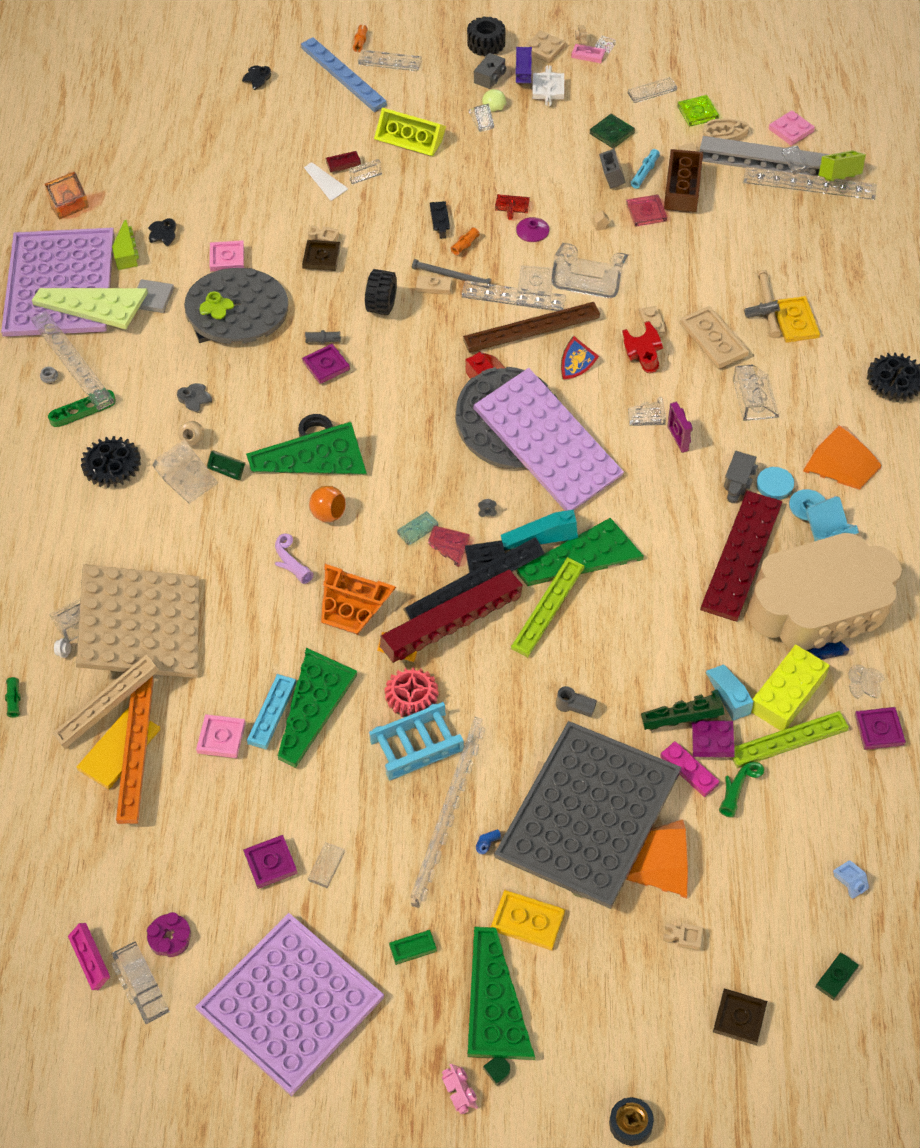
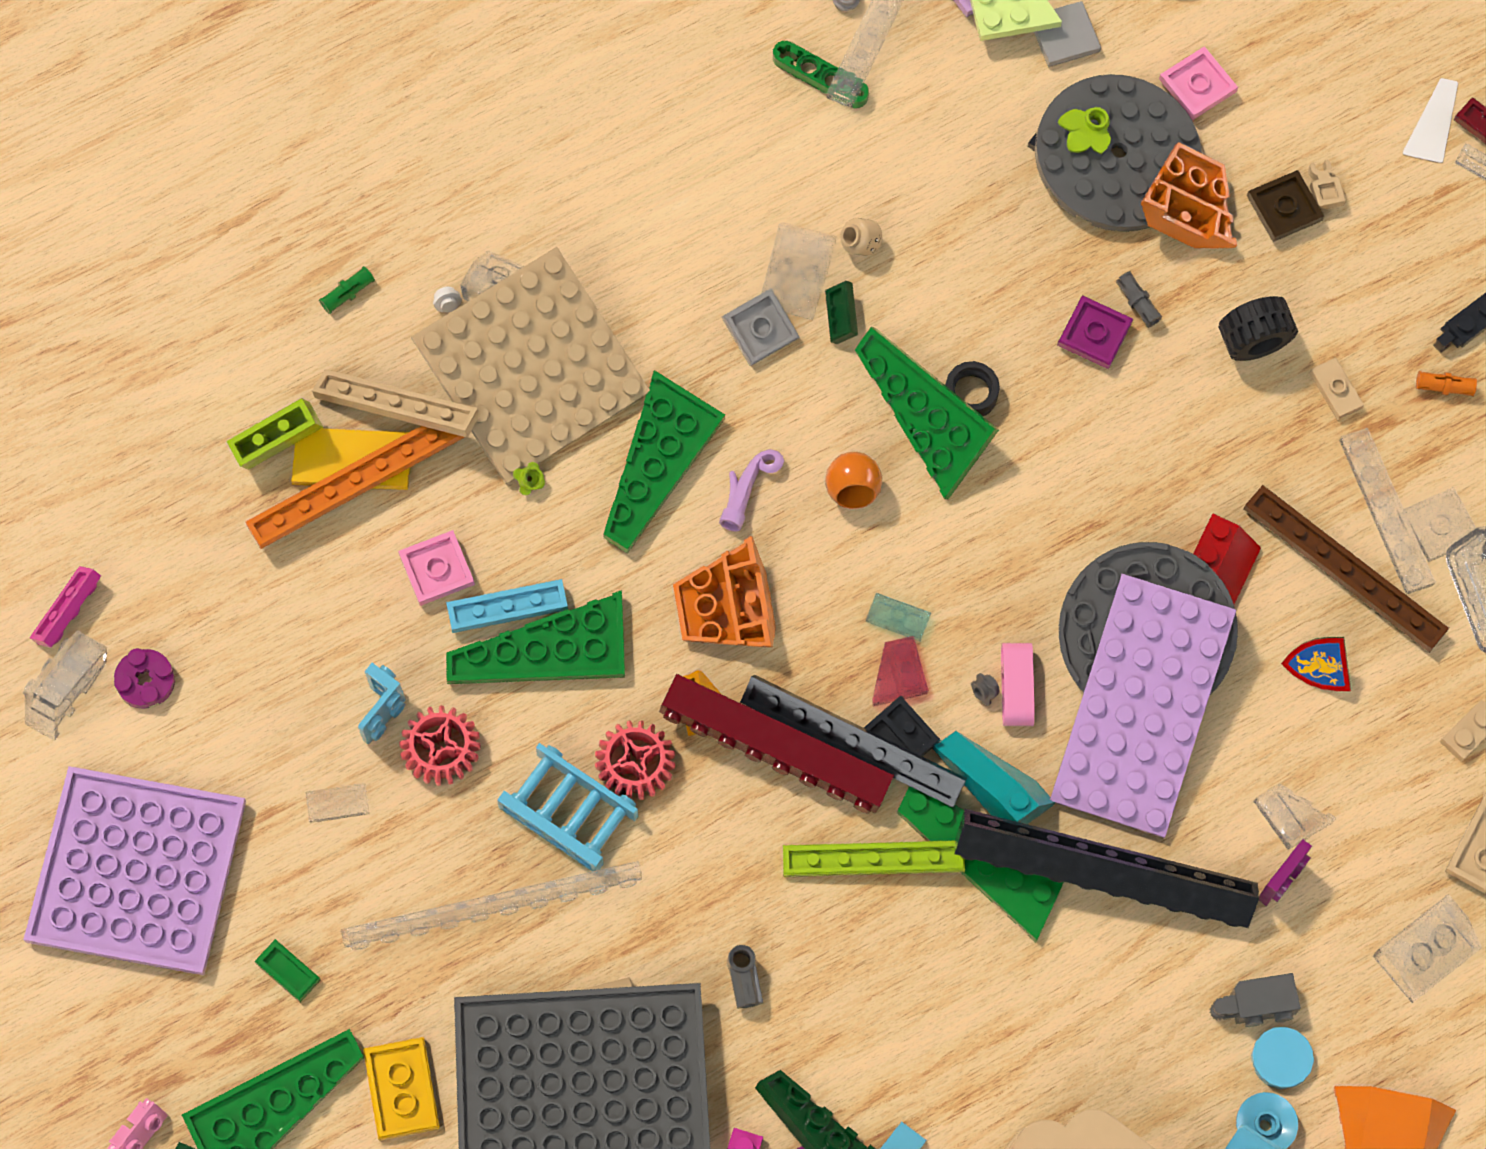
camera: 55 degrees right, 15 degrees up
black gear [81,436,141,488] -> none
dark grey plate [177,383,212,412] -> none
magenta plate [243,835,298,889] -> none
dark grey bar [412,259,492,289] -> none
blue arm [476,829,501,854] -> none
red piece [622,321,663,373] -> none
dark red plate [700,490,783,622] -> none
none -> lime brick [226,398,323,470]
none -> medium azure bracket [358,663,406,744]
none -> coral gear [399,705,481,786]
none -> lime plate [513,462,545,495]
none -> green wing [603,370,725,553]
none -> light grey tile [721,288,800,366]
none -> black brick [954,809,1259,928]
none -> bright pink beam [1001,643,1035,726]
none -> orange wedge [1141,142,1237,248]

